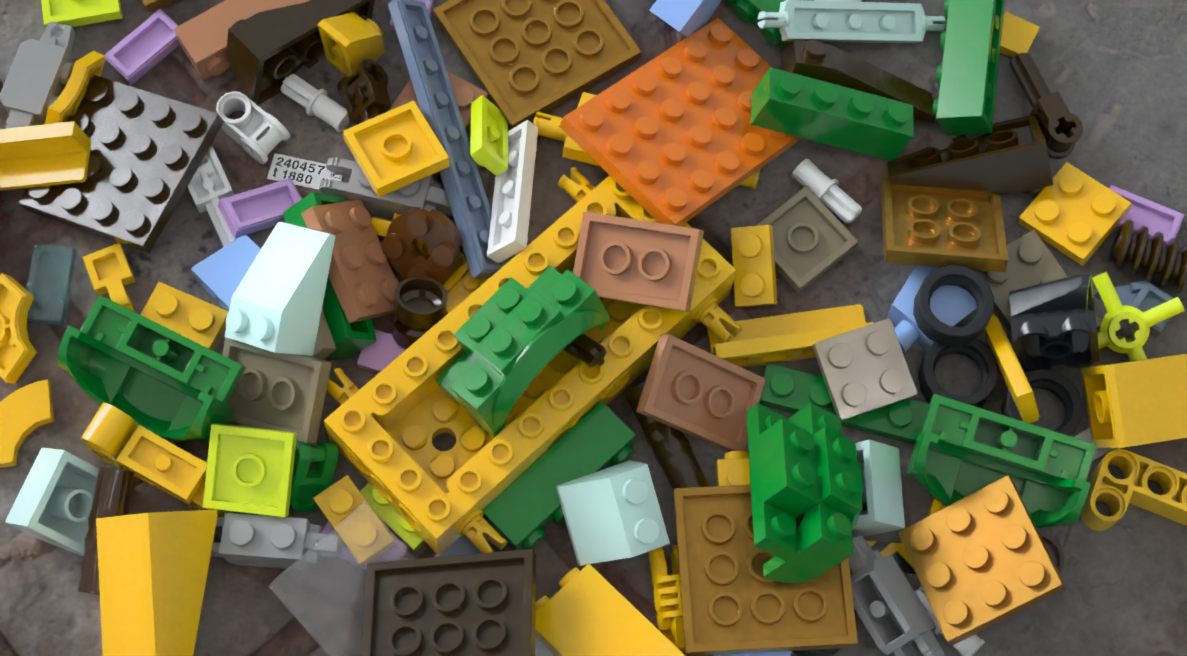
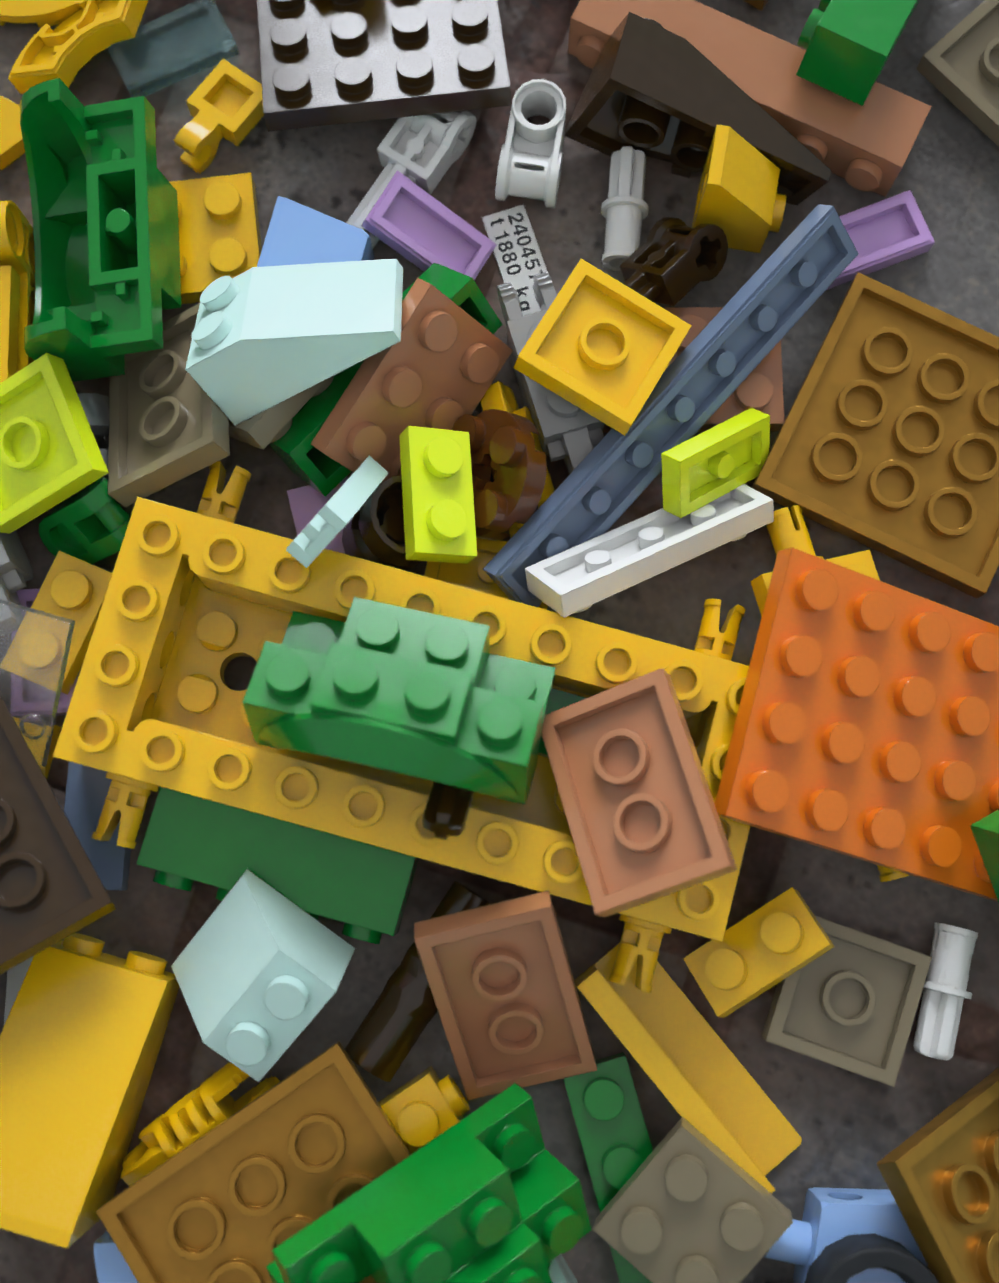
camera: 60 degrees right, 10 degrees up
none -> light aqua tile [285,455,389,568]
none -> neon yellow plate [399,426,477,564]

